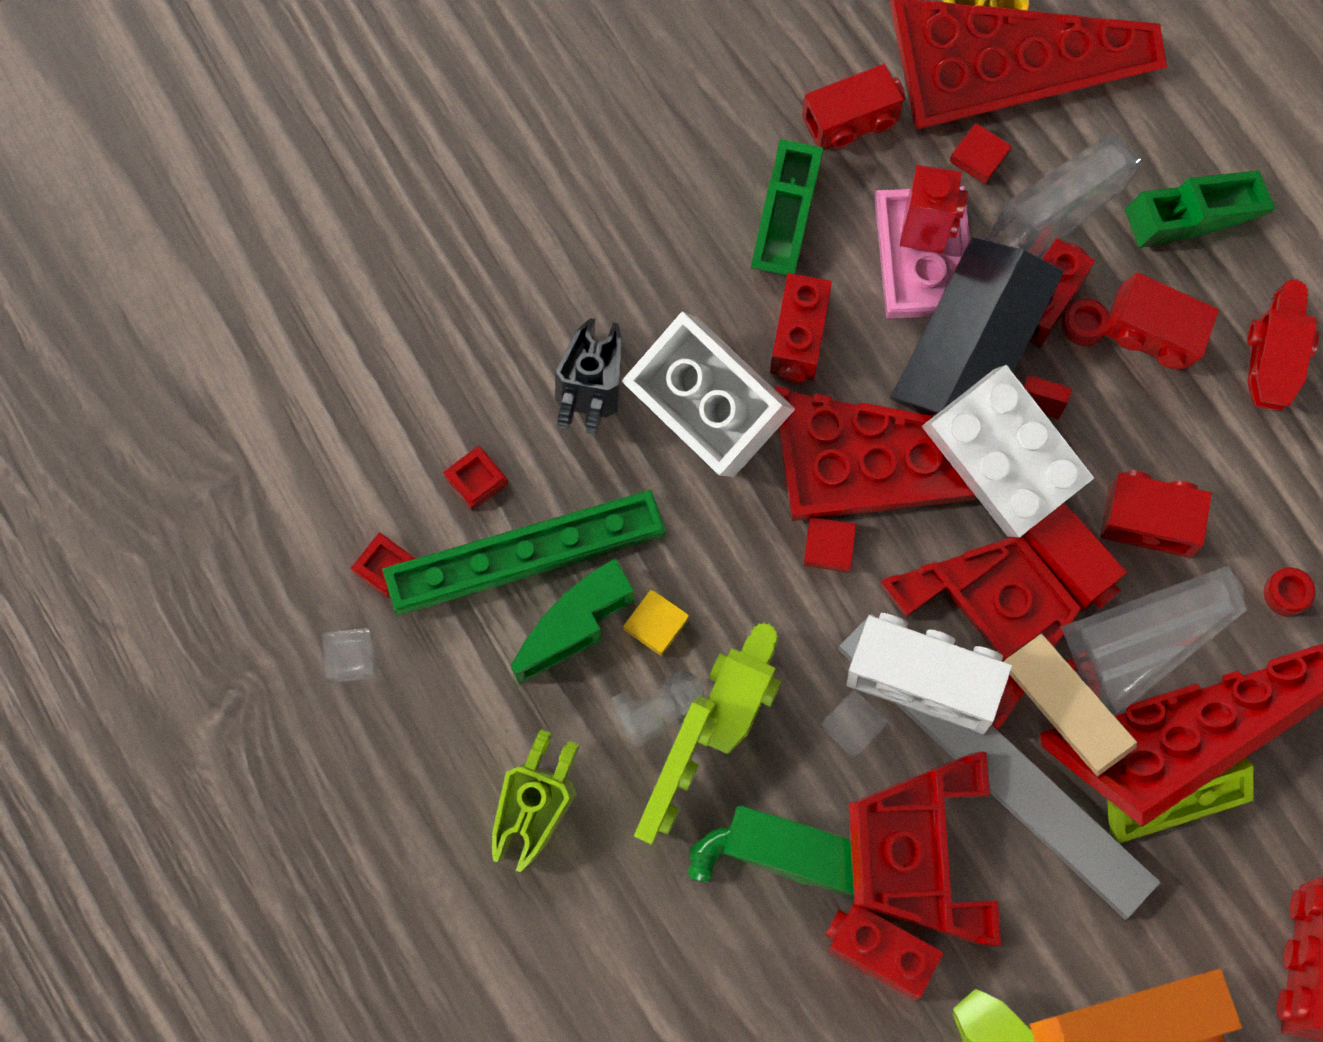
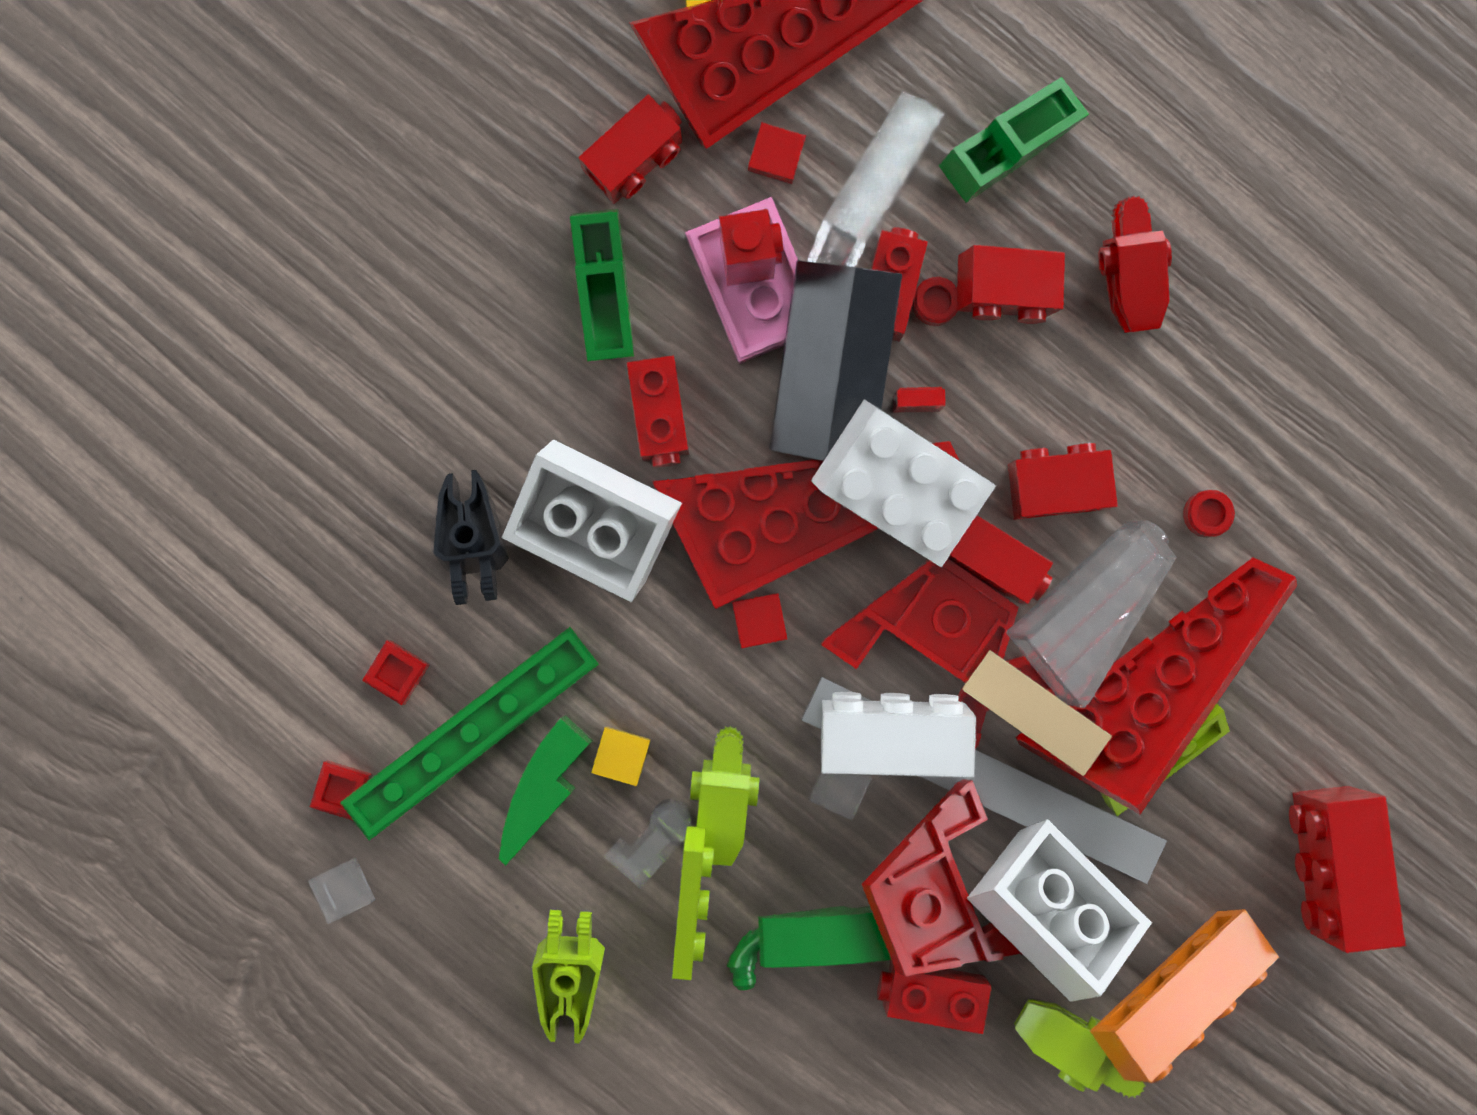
camera: 20 degrees left, 15 degrees up
none -> white brick [967,819,1152,1002]

